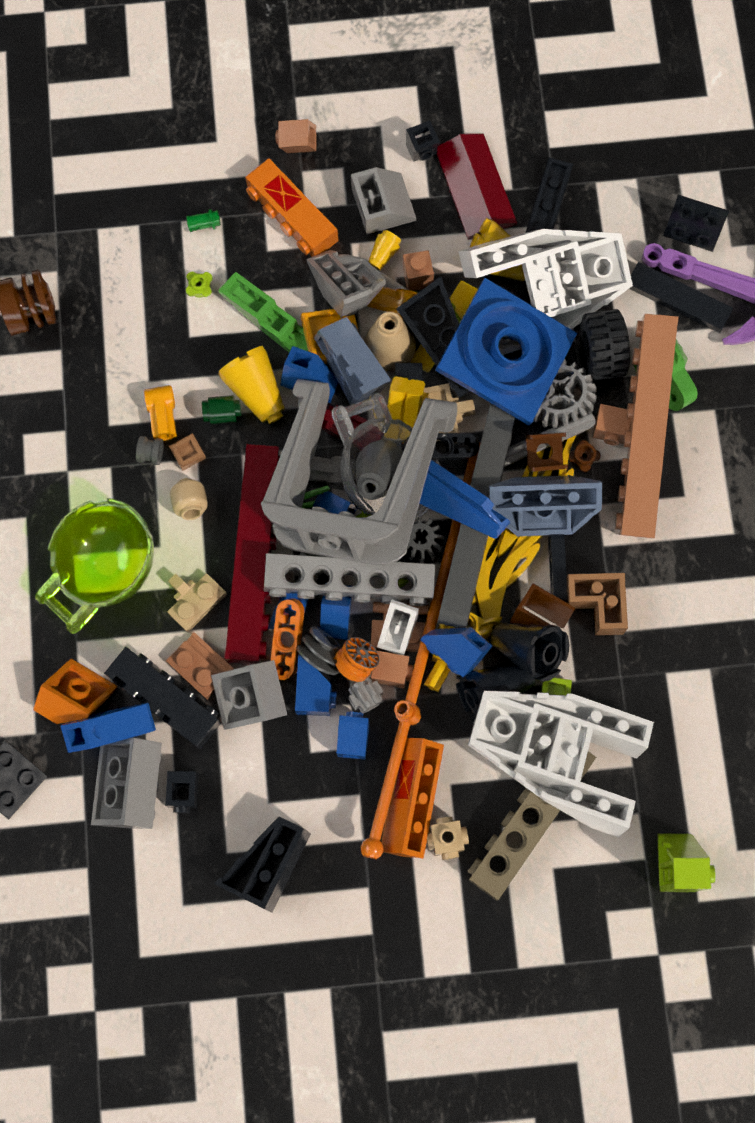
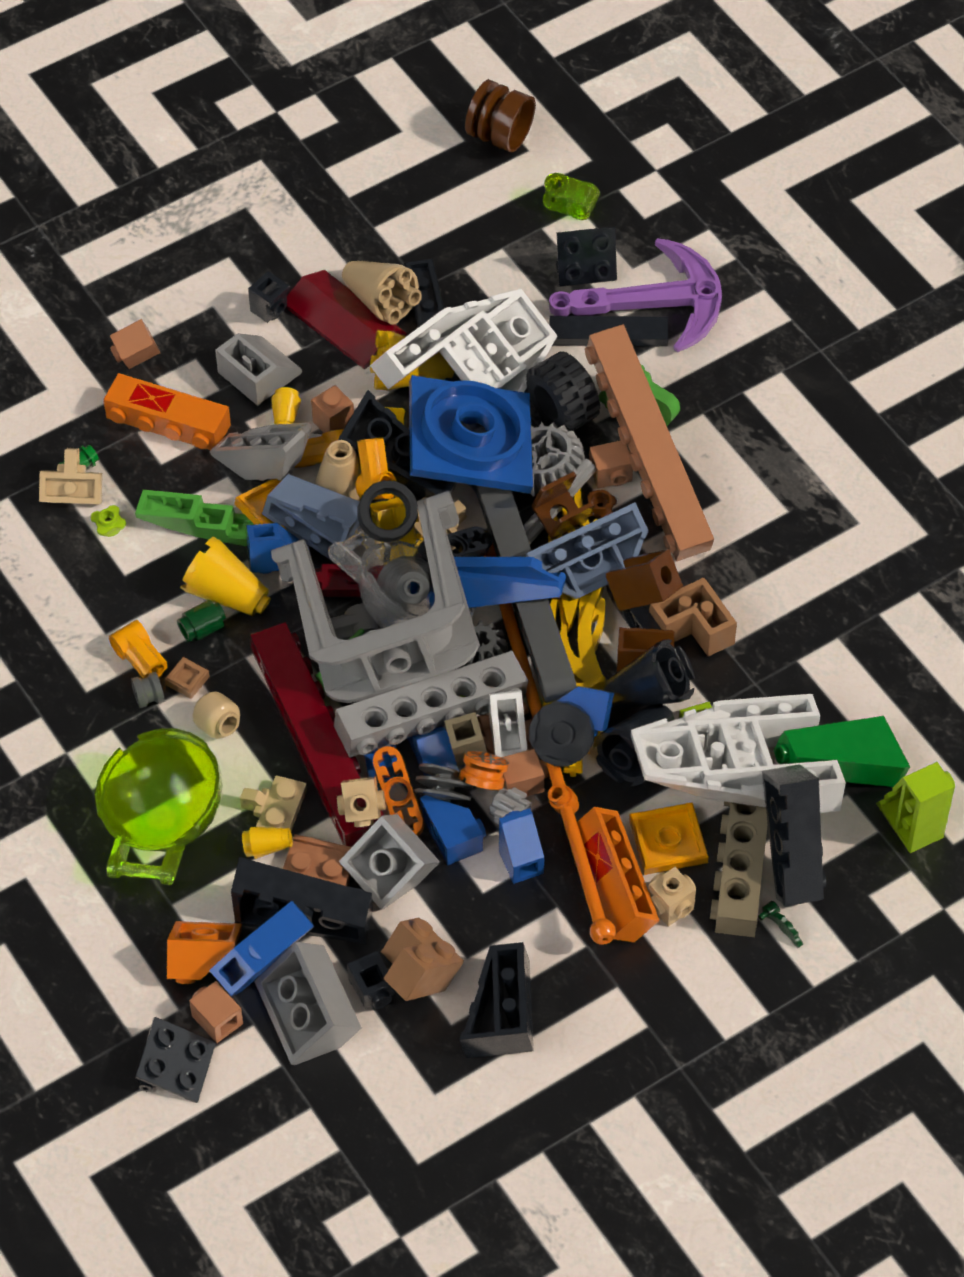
camera: 30 degrees left, 20 degrees down
none -> tan hinge [39,448,103,504]
none -> nougat brick [189,981,243,1043]
none -> yellow cone [242,827,293,859]
none -> tan brick [337,777,386,827]
none -> tan cone [342,261,422,325]
none -> light orange piece [356,438,396,500]
none -> black tyre [357,480,418,542]
none -> medium nougat brick [381,917,464,1001]
none -> dark tan brick [444,712,487,766]
none -> reddish brown wheel [465,79,536,152]
none -> black tile [529,701,594,766]
none -> clear neon green piece [543,173,600,220]
none -> reddish brown piece [605,549,683,611]
none -> light orange tile [629,802,709,875]
none -> dark green piece [758,900,803,948]
none -> black wedge [762,764,827,907]
none -> green slope [773,716,910,787]

